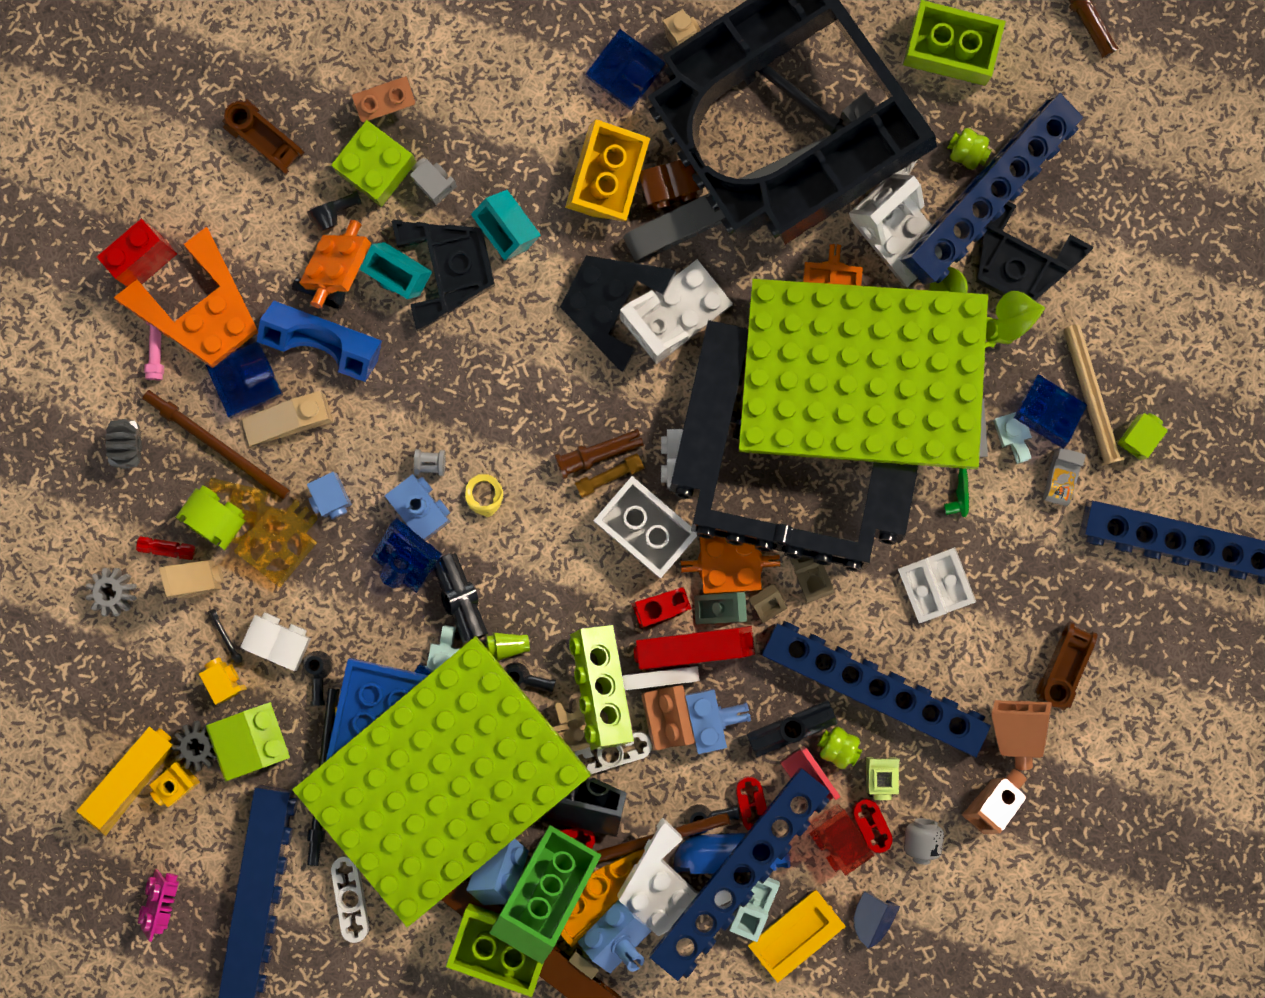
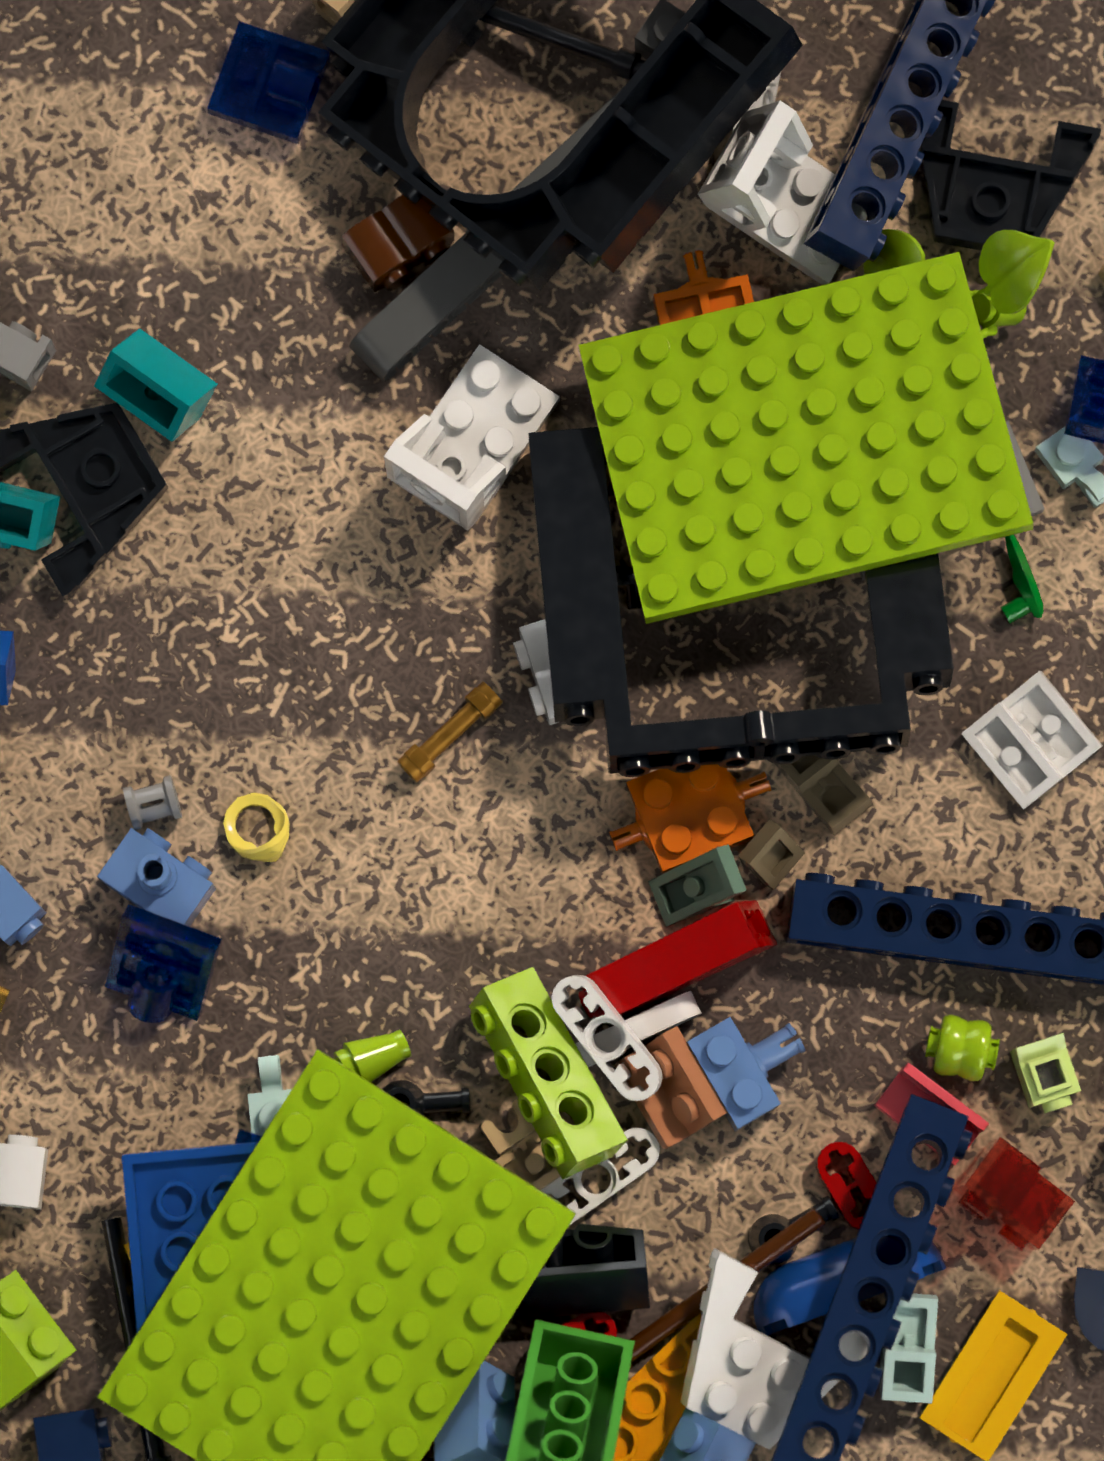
camera: 20 degrees left, 5 degrees down
black bar [303,651,333,706] -> none
black piece [431,553,488,644] -> none
reddish brown pin [555,429,644,479] -> none
black wing [560,255,677,372] -> none
yellow slope [565,119,650,221] -> none
white brick [593,476,697,579] -> none
red leg [631,587,692,628] -> none
black piece [747,700,838,758] -> none
red beam [852,798,893,853] -> none
lime piece [947,128,992,170] -> none
none -> white beam [552,975,663,1101]

